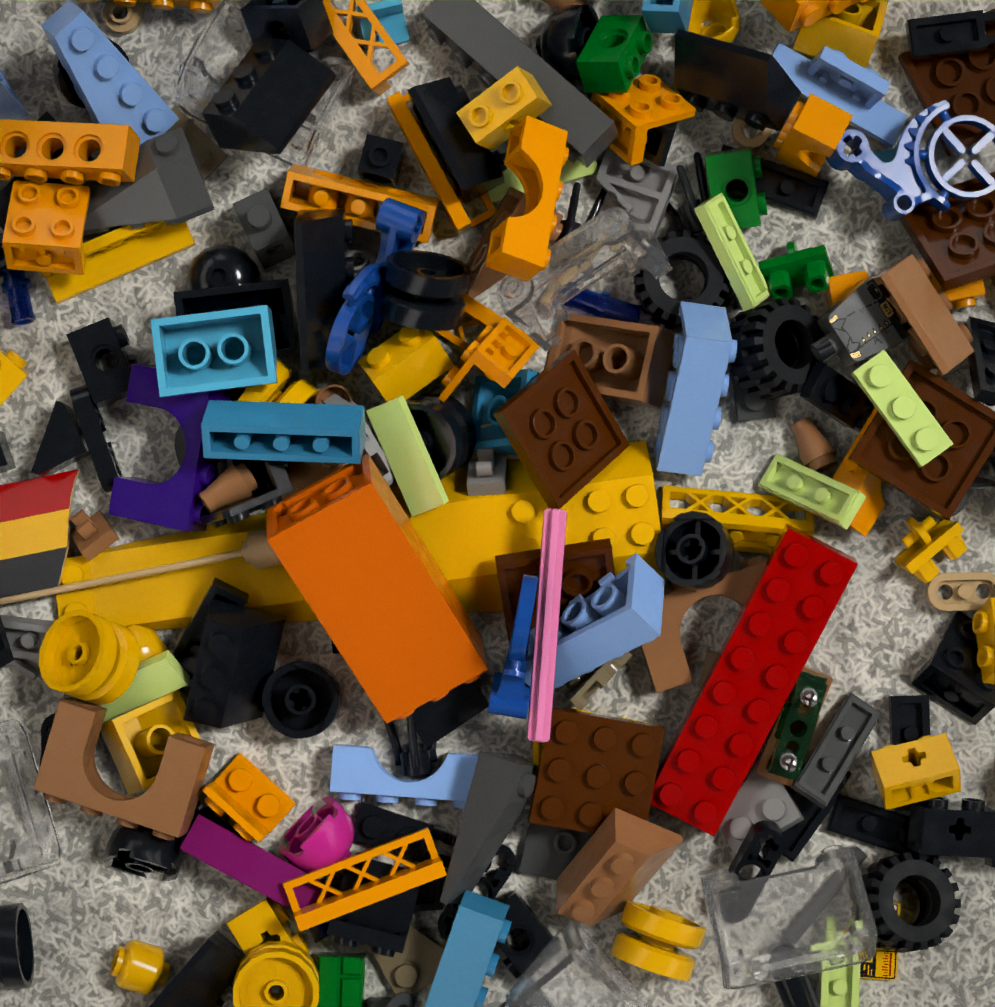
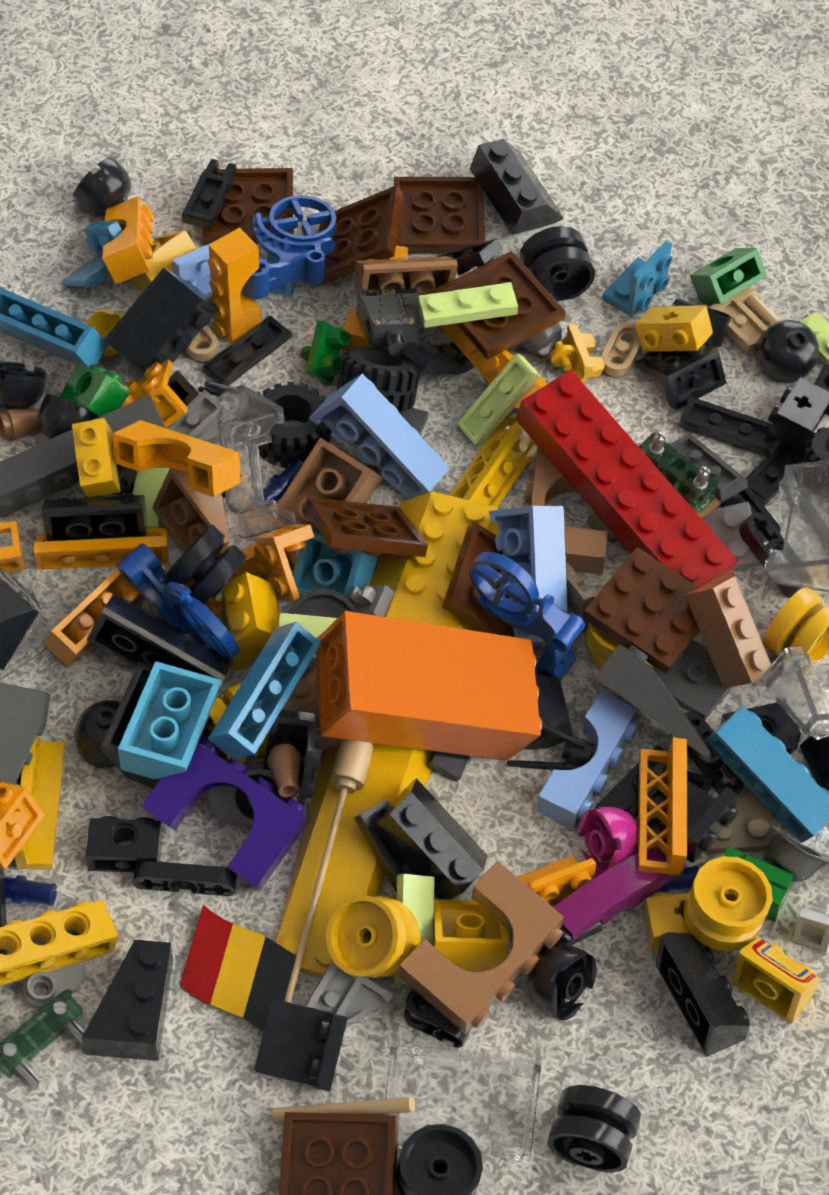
camera: 70 degrees left, 30 degrees down
black slope [31,400,90,477] -> none
medium nougat tile [70,509,119,561] -> none
yellow head [110,940,170,995] -> none
dark grey torso [233,188,295,270] -> none
black brick [262,661,342,739] -> none
black brick [358,134,405,187] -> none
bright pink axle [527,508,567,742] -> none
black cylinder [655,511,735,590] -> none
yellowish green tile [694,192,772,311] -> none
green brick [705,146,768,229] -> none
medium nougat cone [790,417,838,473] -> none
yellow brick [871,733,961,810] -> none

